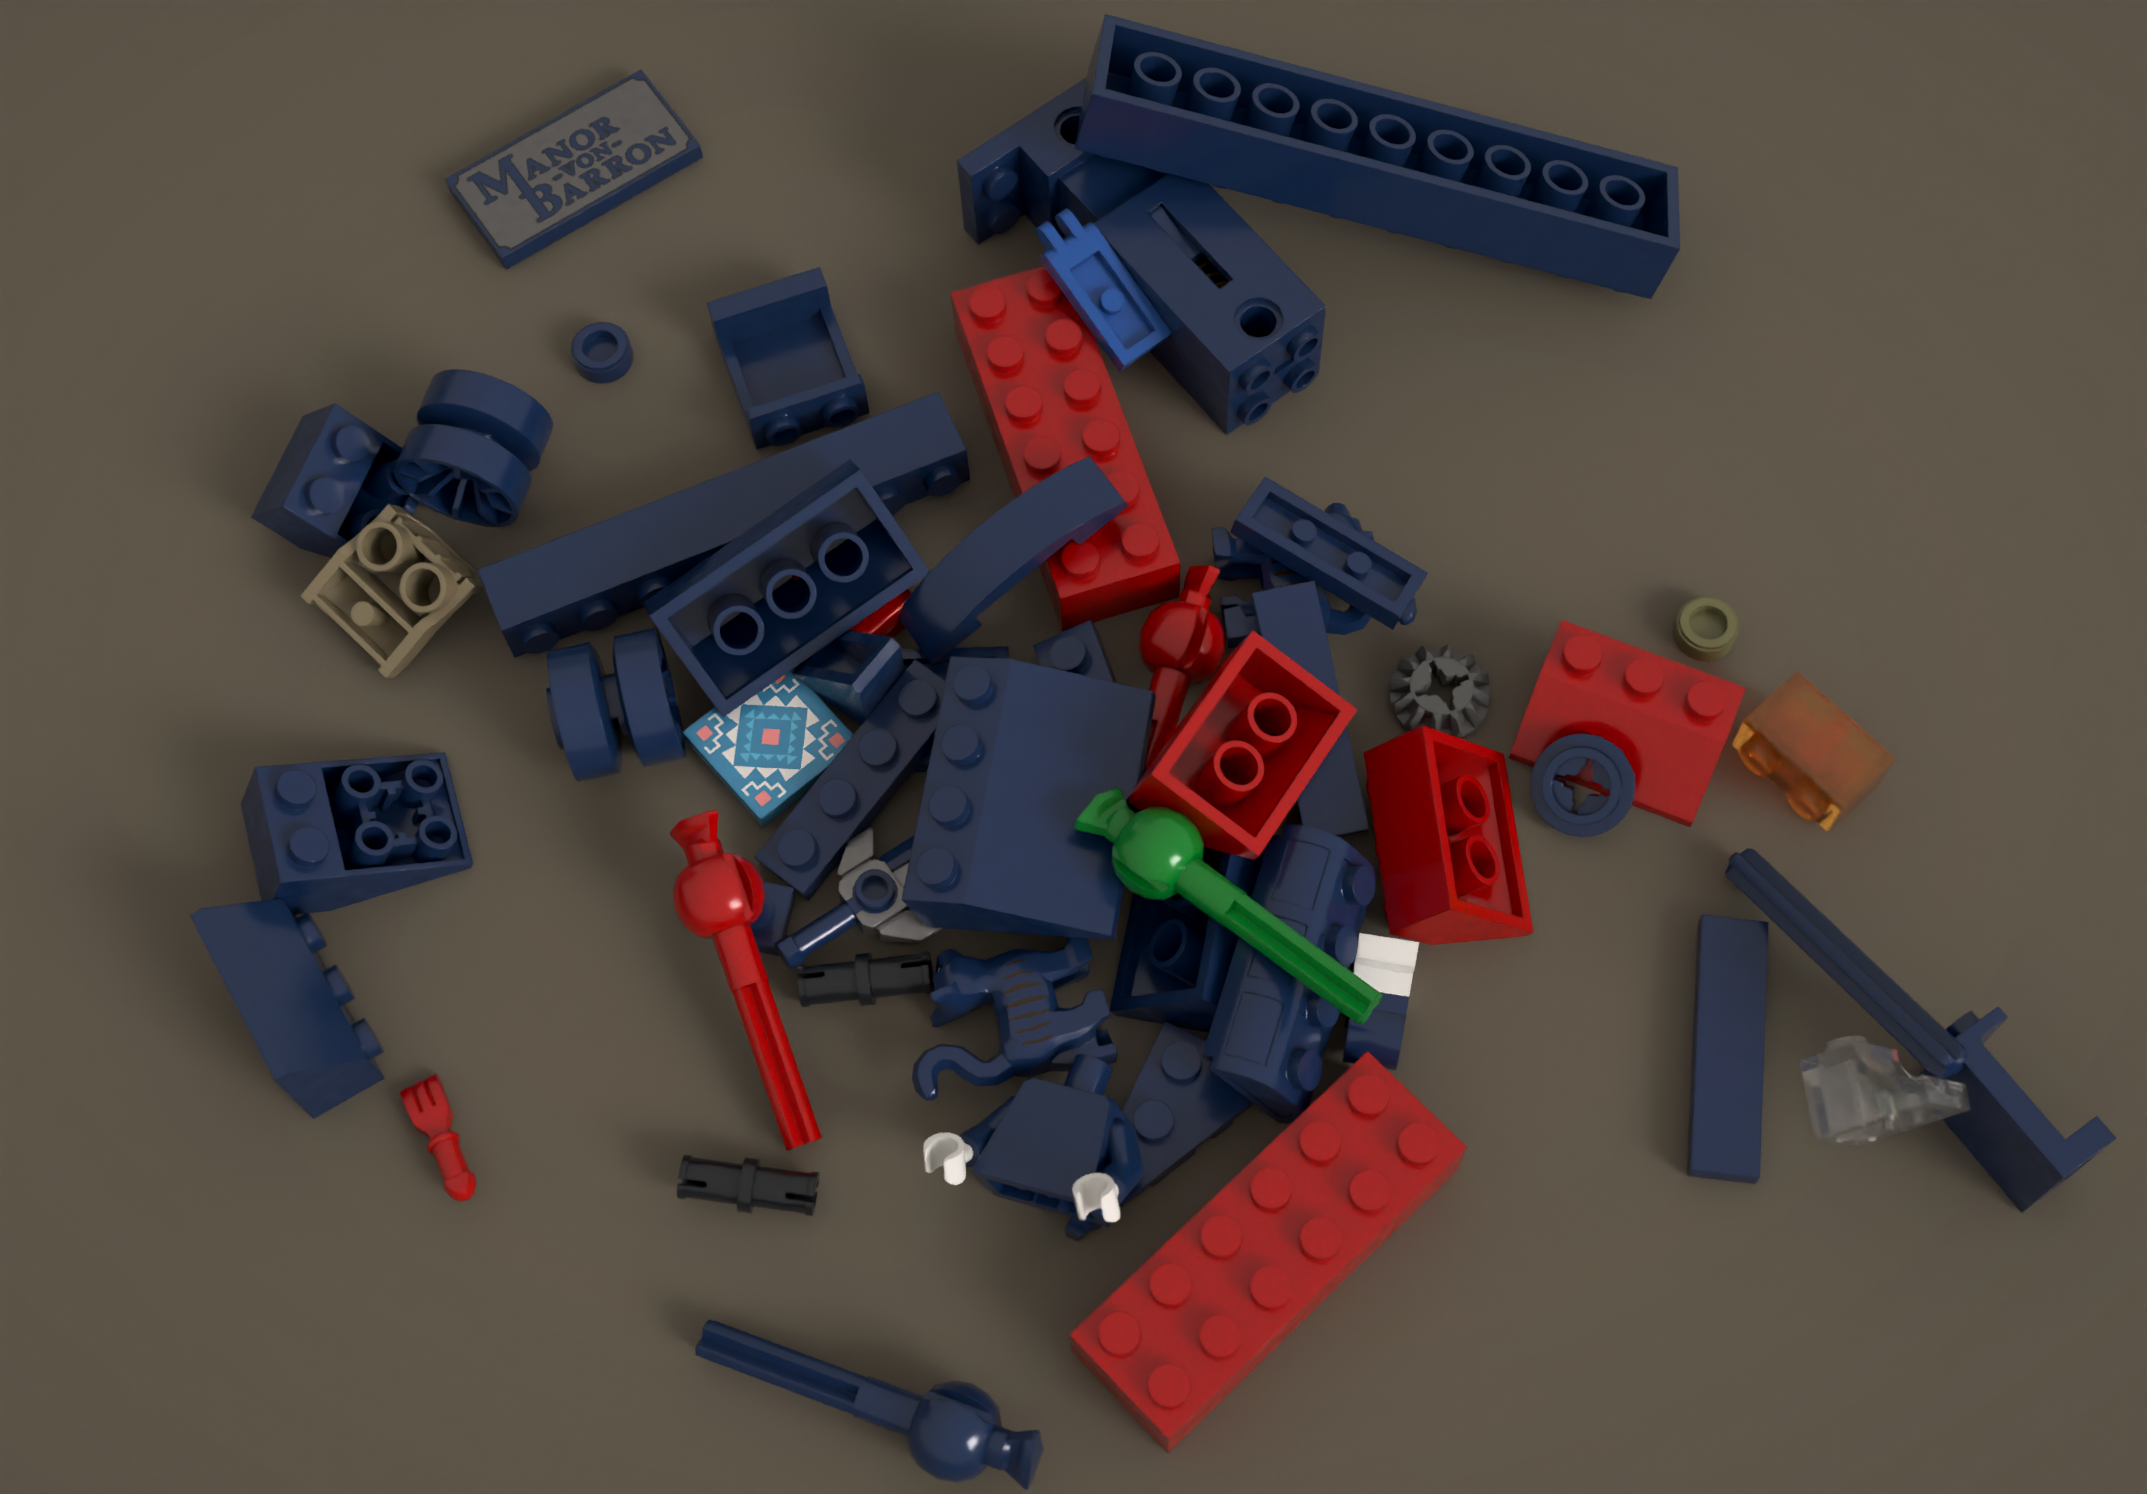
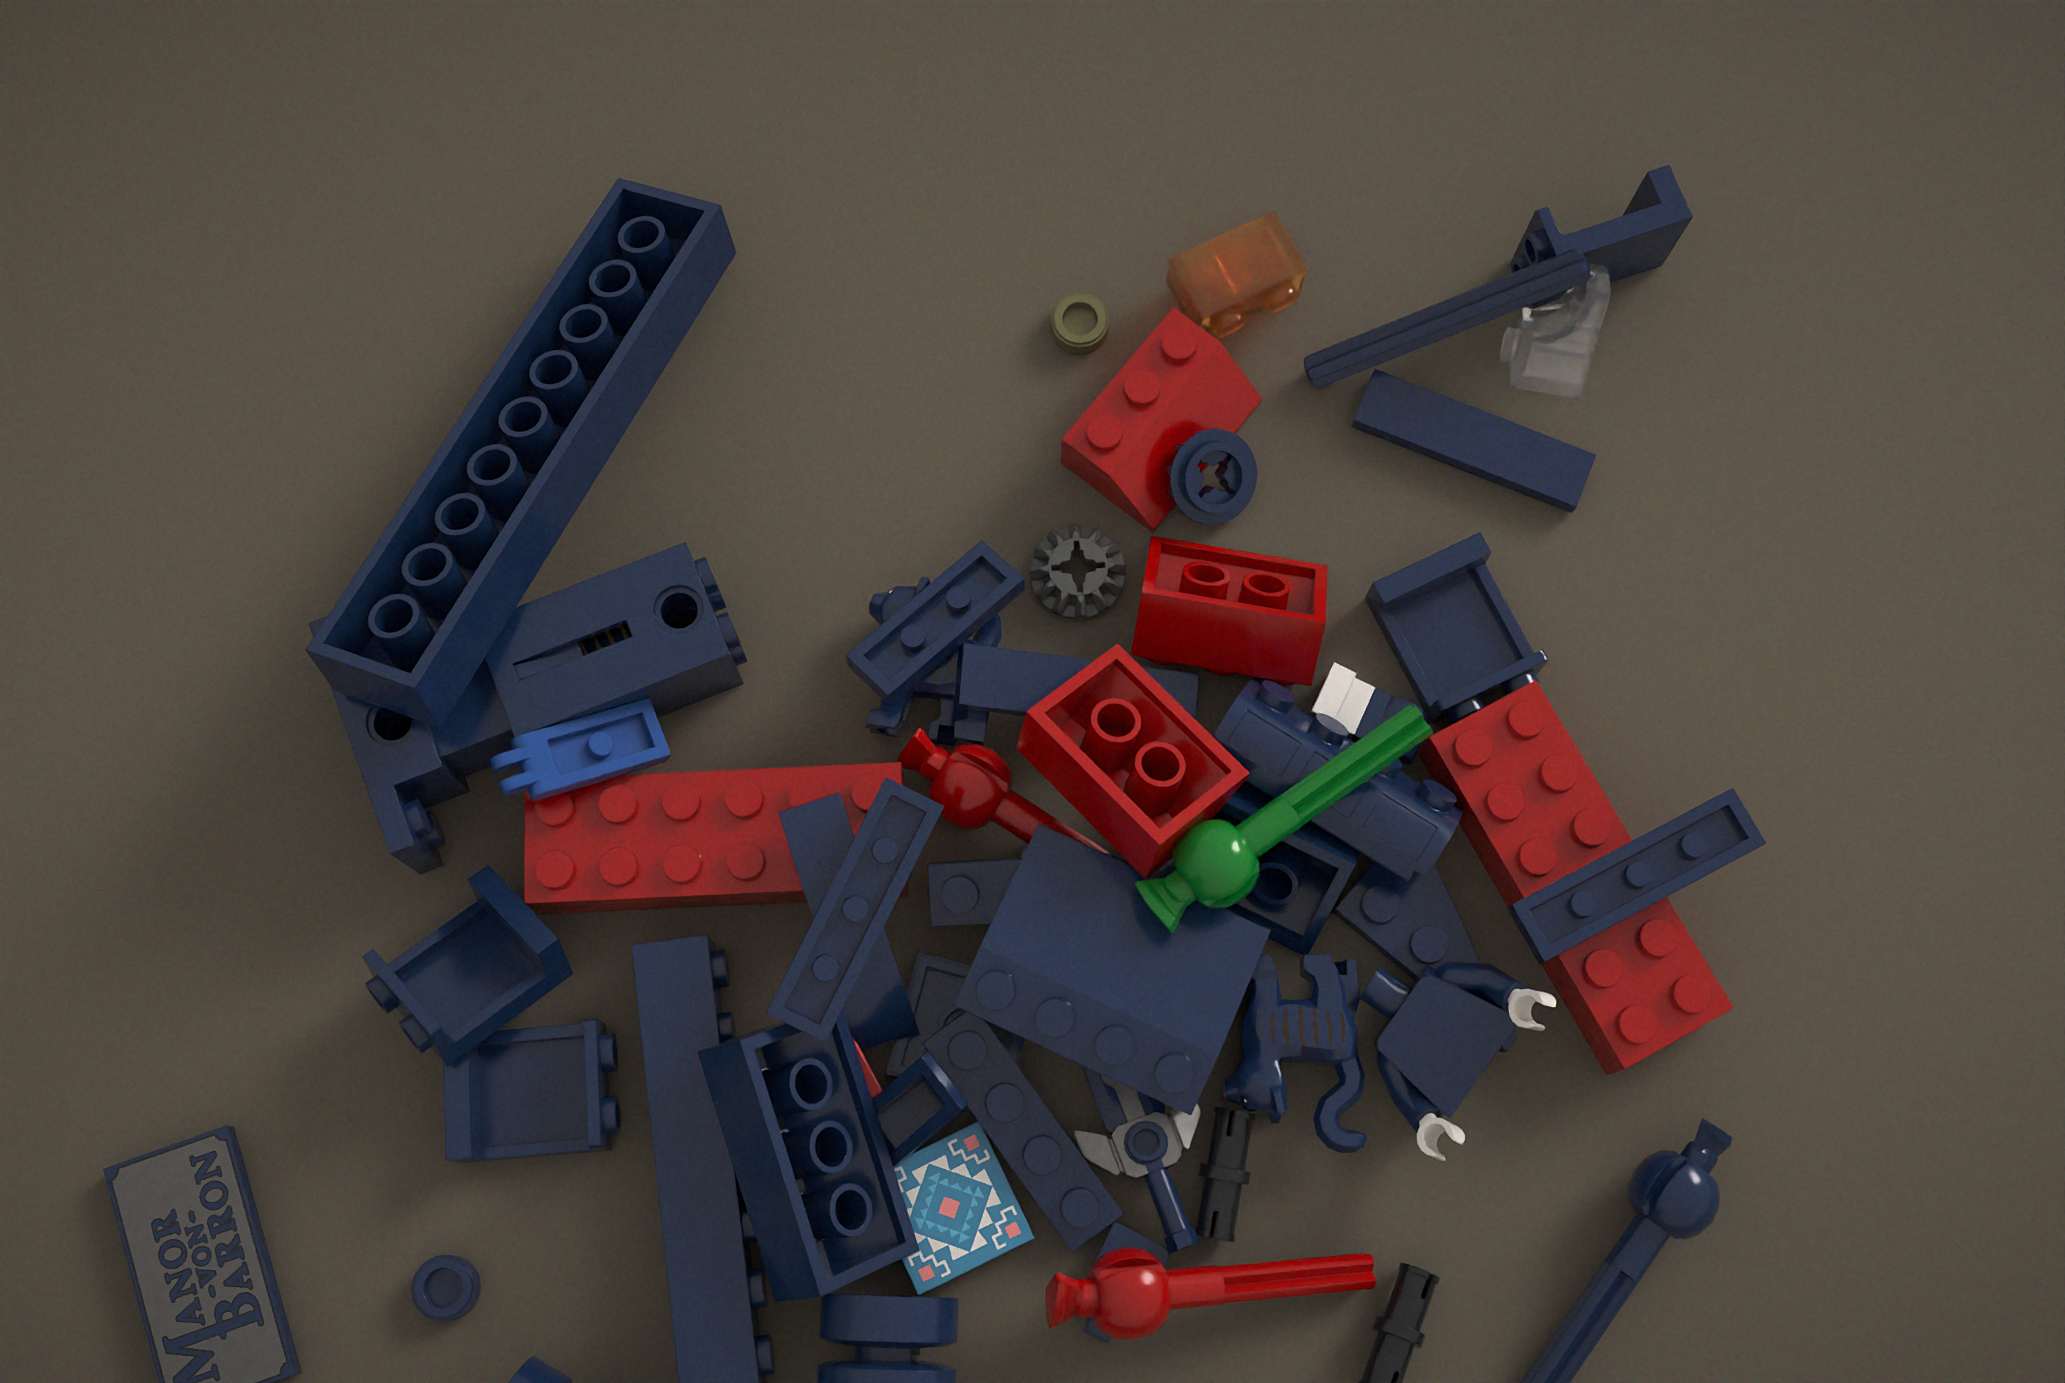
camera: 80 degrees left, 10 degrees up
none -> dark blue panel [362,865,574,1067]
none -> dark blue plate [766,777,944,1043]
none -> dark blue panel [1365,532,1549,724]
none -> dark blue plate [1507,788,1766,965]

